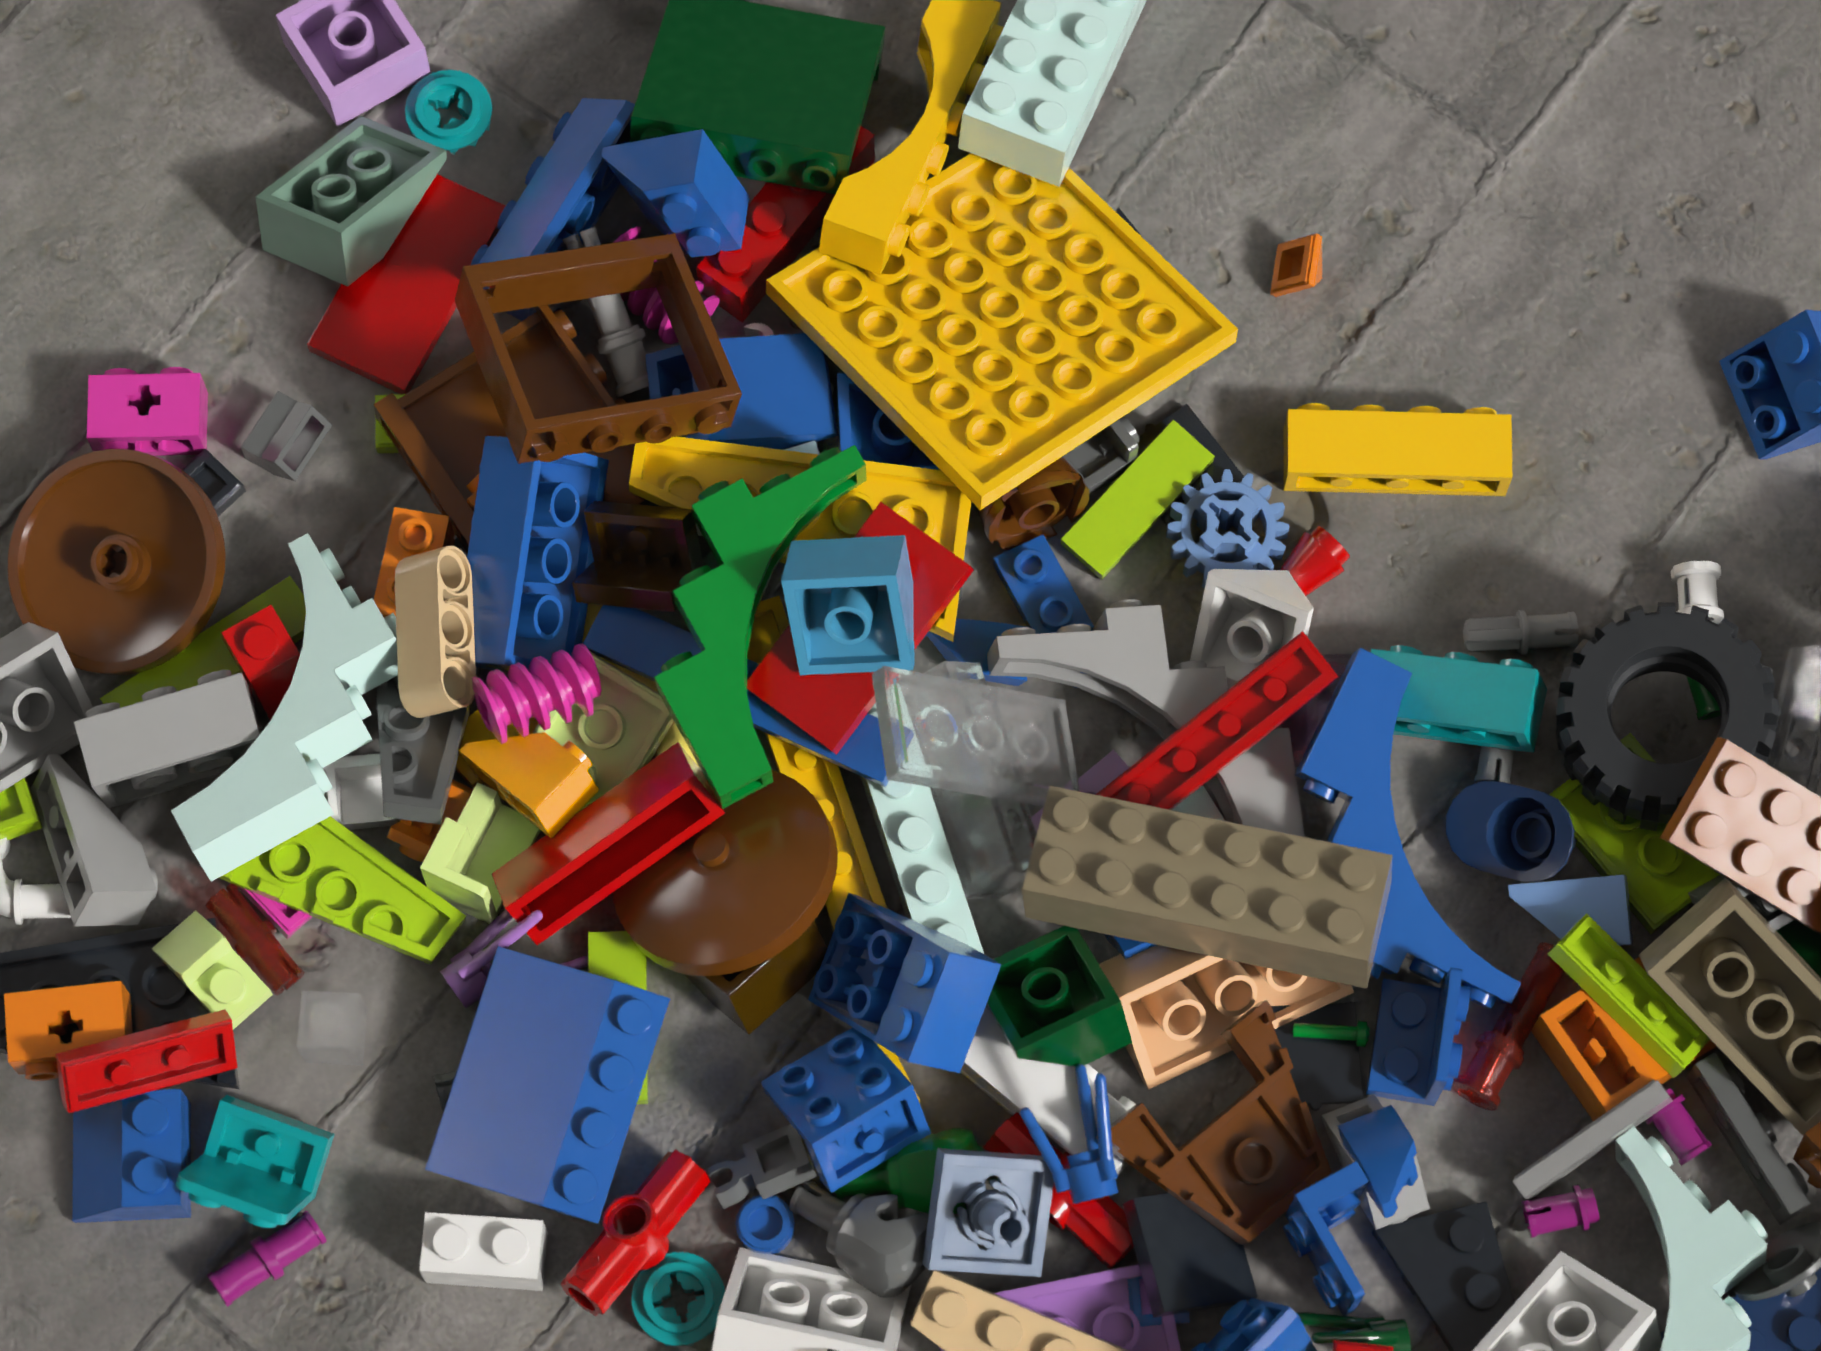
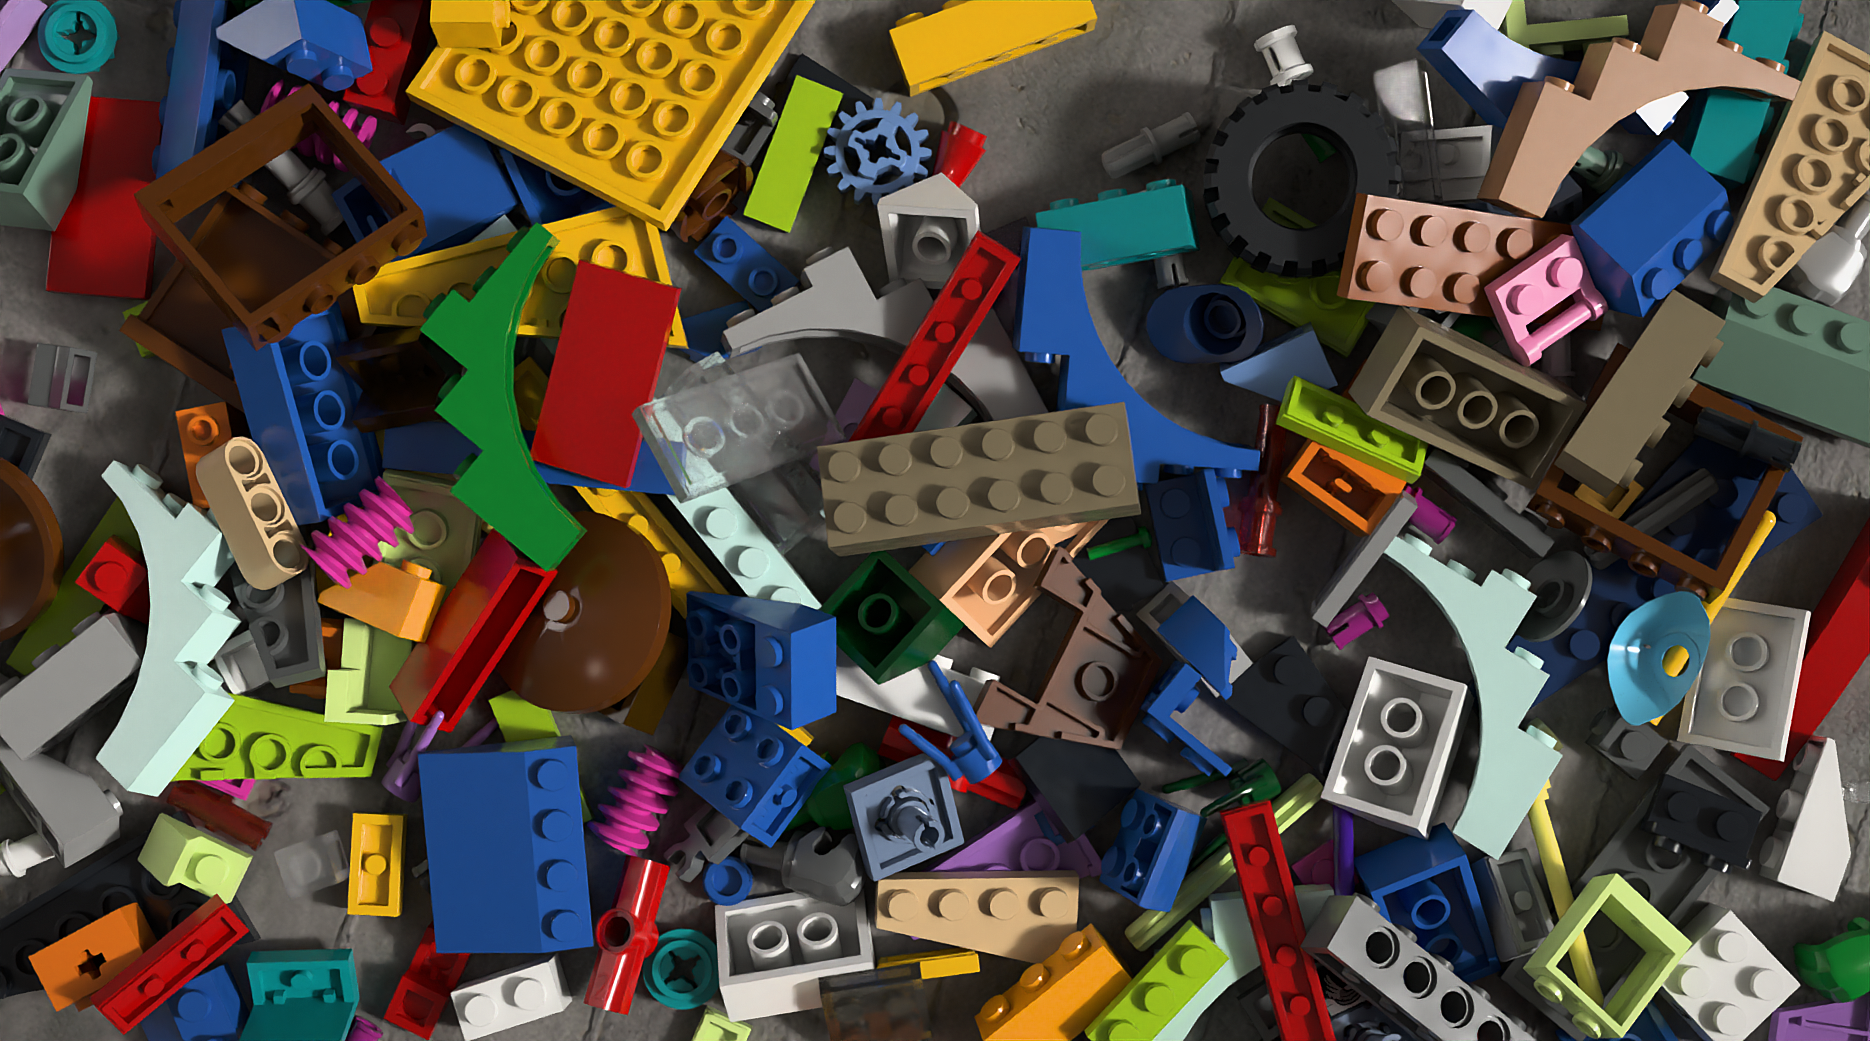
camera: 25 degrees left, 15 degrees up
dark azure slope [781,535,915,675] -> none
none -> yellow plate [347,812,408,917]
none -> red slope [383,921,473,1040]
none -> dark pink piece [587,744,685,857]

